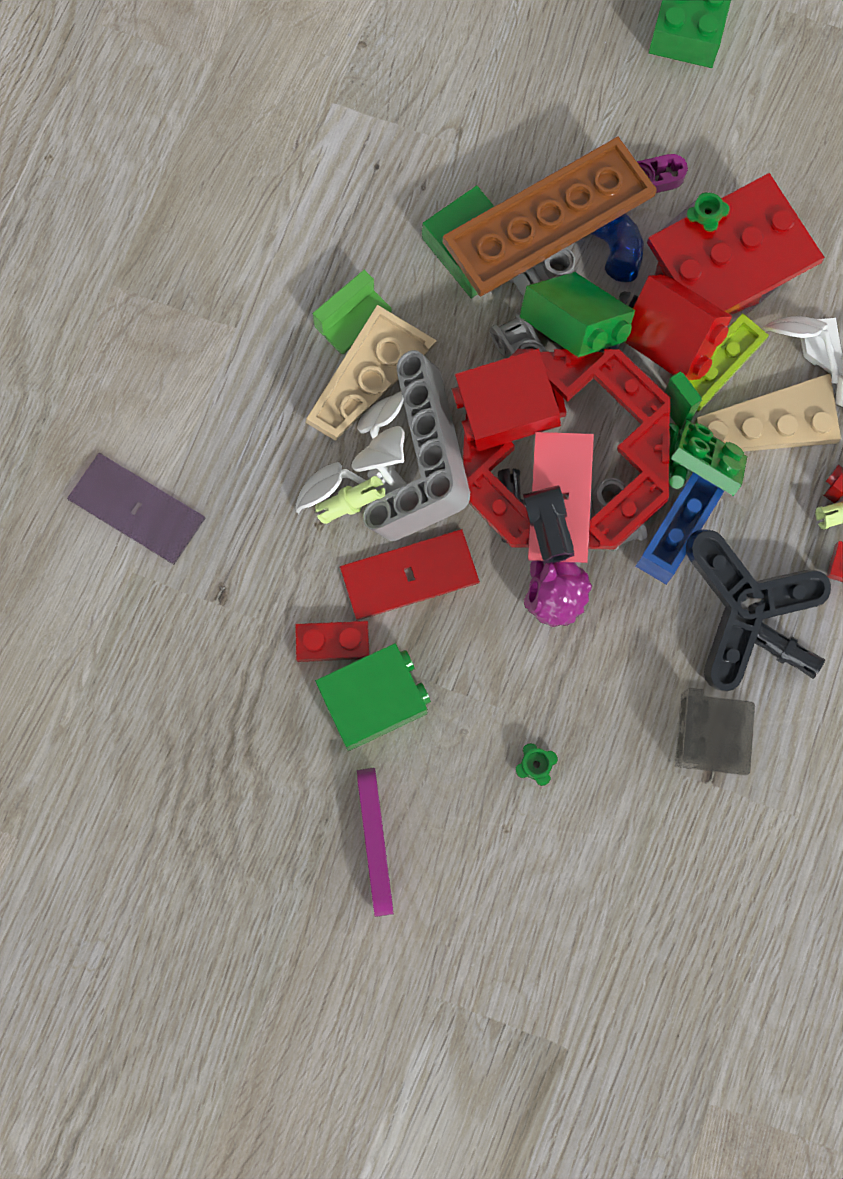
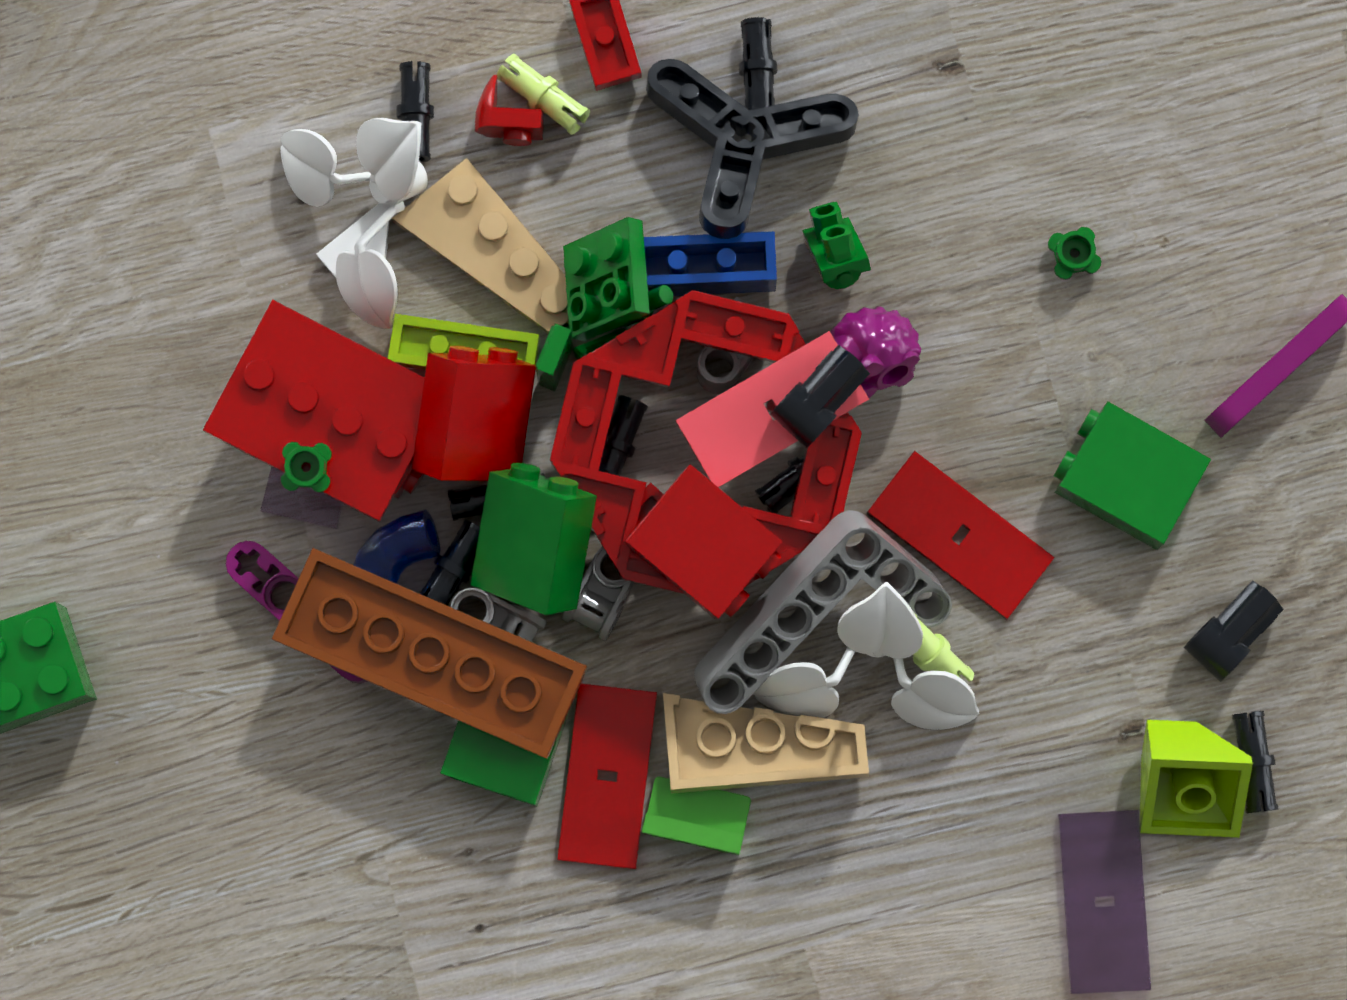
camera: 120 degrees left, 5 degrees up
red plate [295,621,369,662] -> none
clear smoke bracket [675,688,755,776] -> none
none -> black pin [419,519,480,606]
none -> red piece [557,683,657,869]
none -> black pin [599,395,648,476]
none -> green hips [802,202,871,289]
none -> lime slope [1140,719,1253,838]
none -> black piece [1184,580,1284,682]
none -> black pin [1232,711,1279,814]

